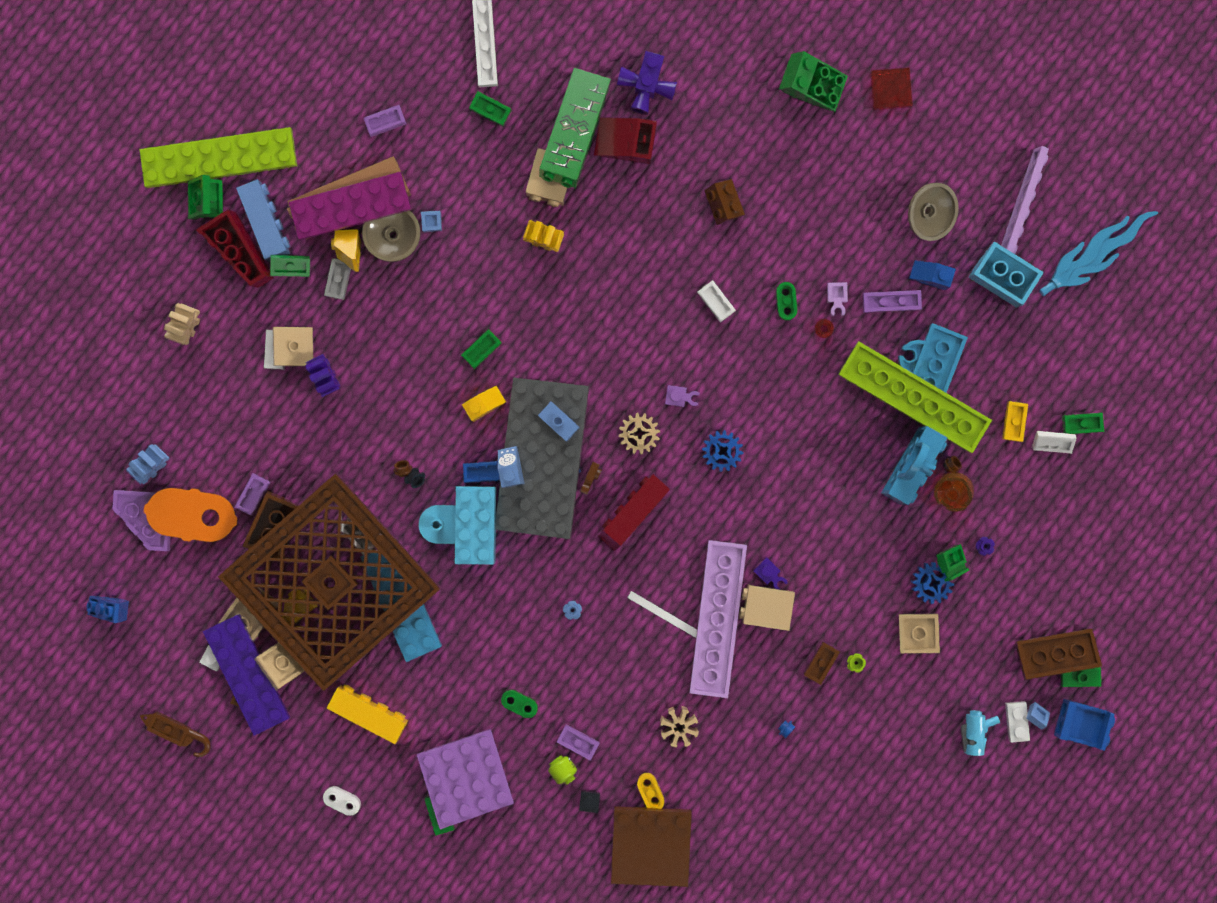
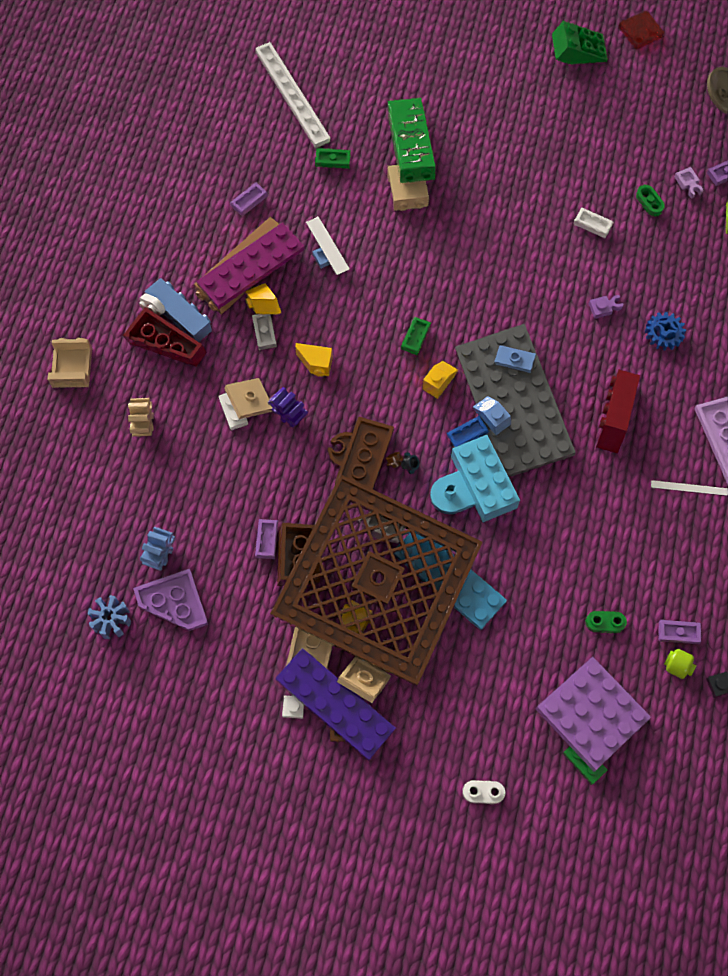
camera: 20 degrees left, 20 degrees down
blue slope [86,596,129,623] -> none
lime plate [139,127,297,188] -> none
reddish brown plate [140,711,211,757] -> none
orange piece [143,488,238,542] -> none
green bracket [188,175,223,220] -> none
green plate [270,255,310,277] -> none
yellow brick [327,685,409,744] -> none
dark tan dish [362,211,421,262] -> none
yellow gear [523,220,564,252] -> none
medium blue plate [563,601,582,620] -> none
reddish brown plate [580,462,602,494] -> none
dark red slope [594,118,657,164] -> none
dark purple brick [617,51,677,115] -> none
tan gear [619,413,660,454] -> none
reddish brown bracket [705,179,745,225] -> none
clear red plate [814,319,834,338] -> none
none -> tan panel [48,338,92,387]
none -> medium blue gear [88,595,131,639]
none -> white plate [139,293,166,316]
none -> yellow slope [295,343,333,377]
none -> white sticker [306,217,349,275]
none -> reddish brown plate [328,417,394,490]

